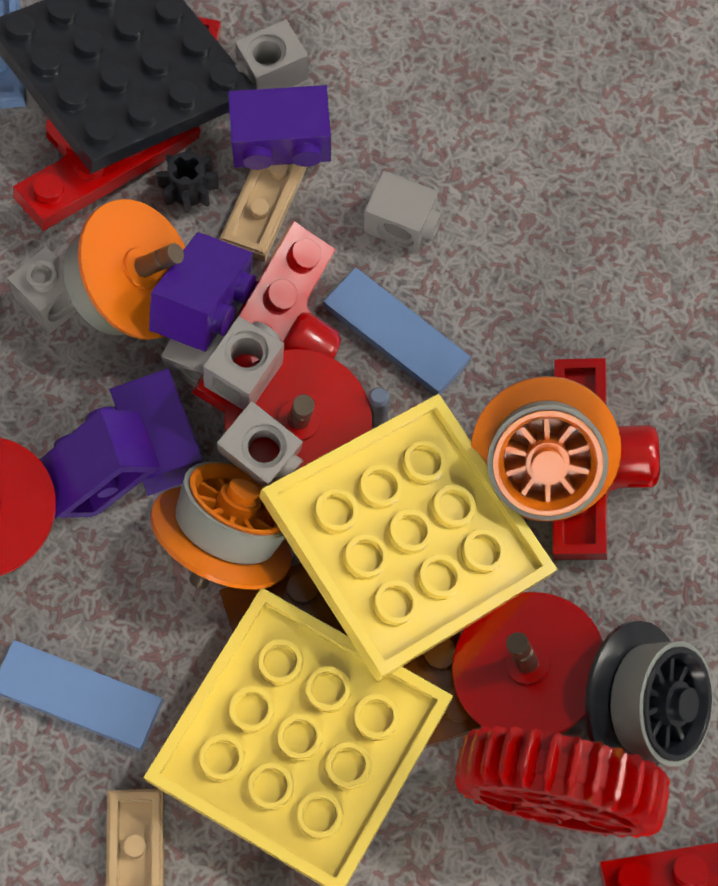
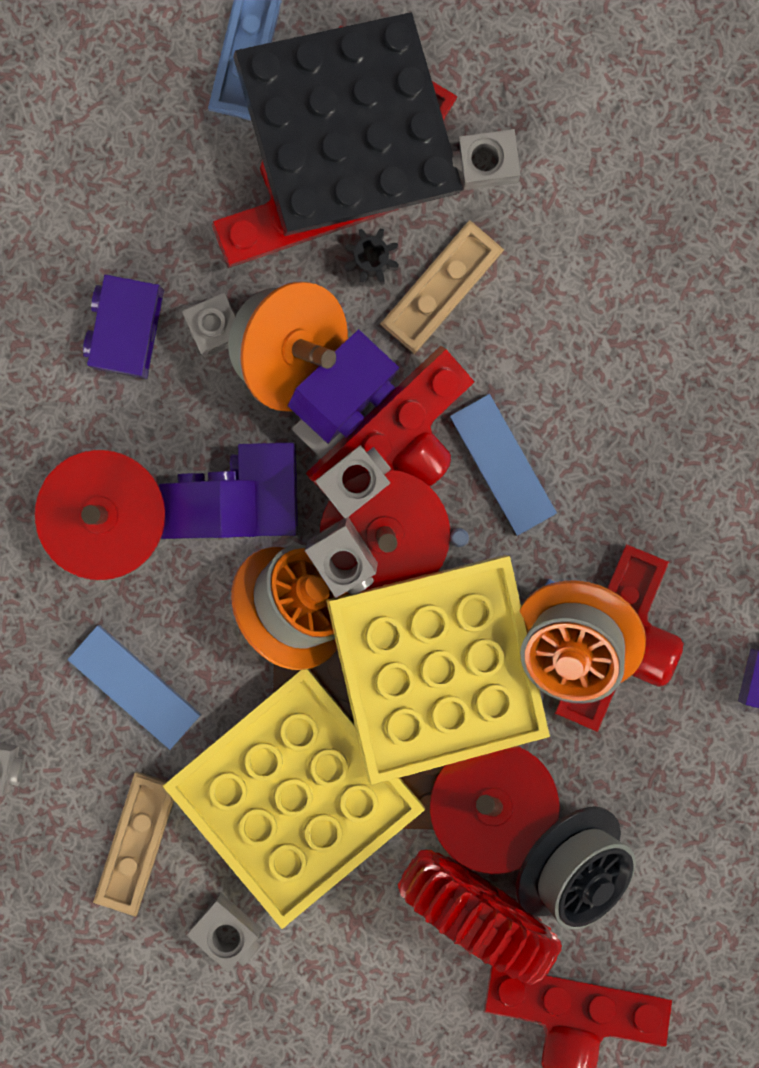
camera: 20 degrees right, 20 degrees up
dark purple brick [228,85,331,170] -> none
light grey brick [364,171,443,253] -> none

